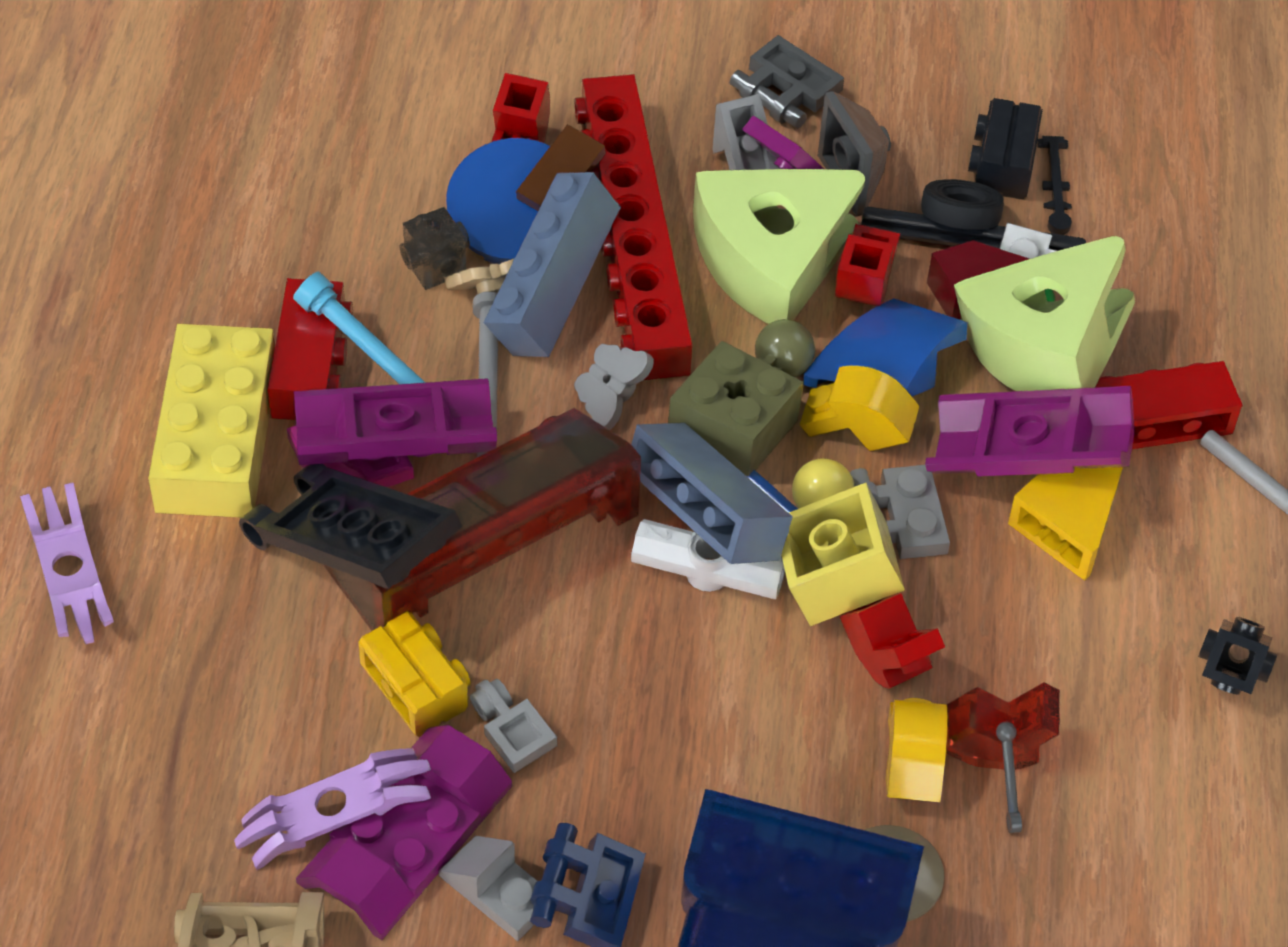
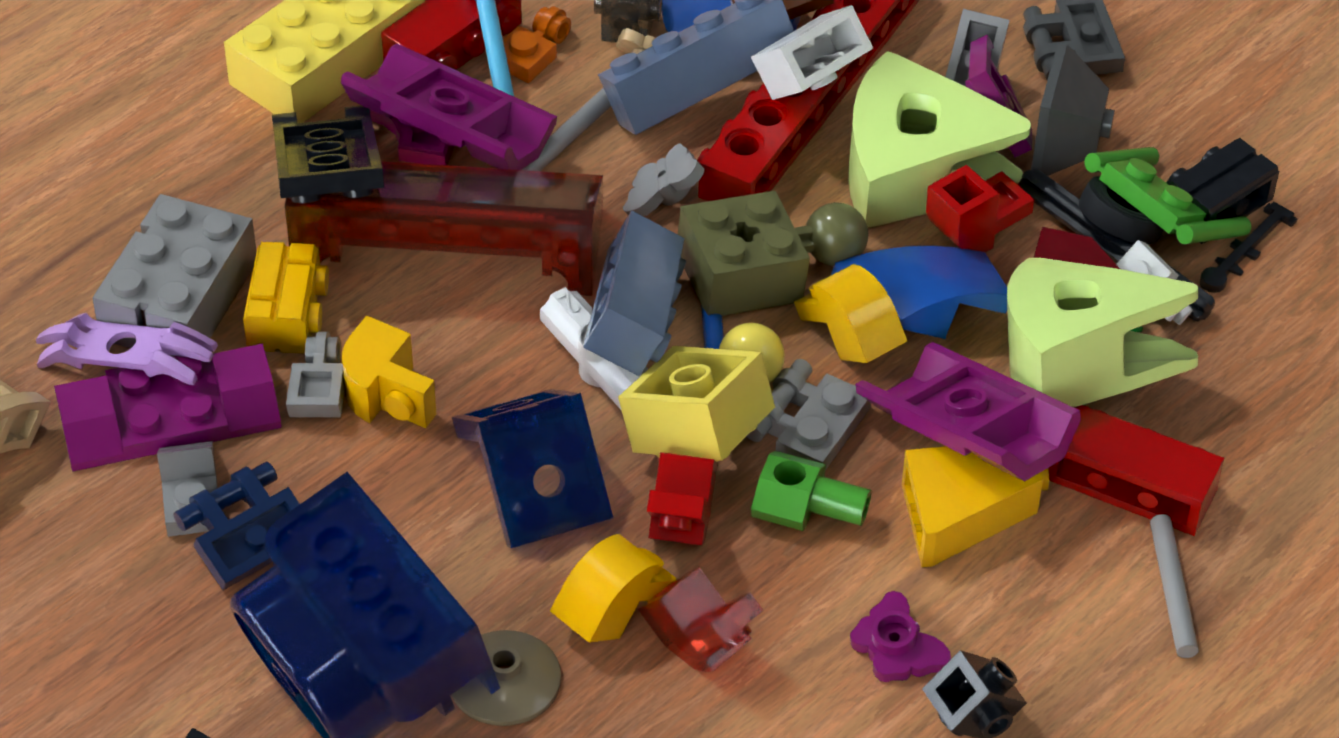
camera: 40 degrees right, 5 degrees down
lavender piece [20,483,114,644] -> none
dark grey hinge [996,722,1022,833] -> none
none -> light grey piece [92,194,257,357]
none -> yellow brick [342,315,437,428]
none -> clear blue bracket [452,389,614,548]
none -> orange plate [503,6,571,84]
none -> white brick [751,5,873,100]
none -> bright green piece [751,451,872,531]
none -> magenta animal [850,591,951,682]
none -> bright green plate [1084,147,1252,244]

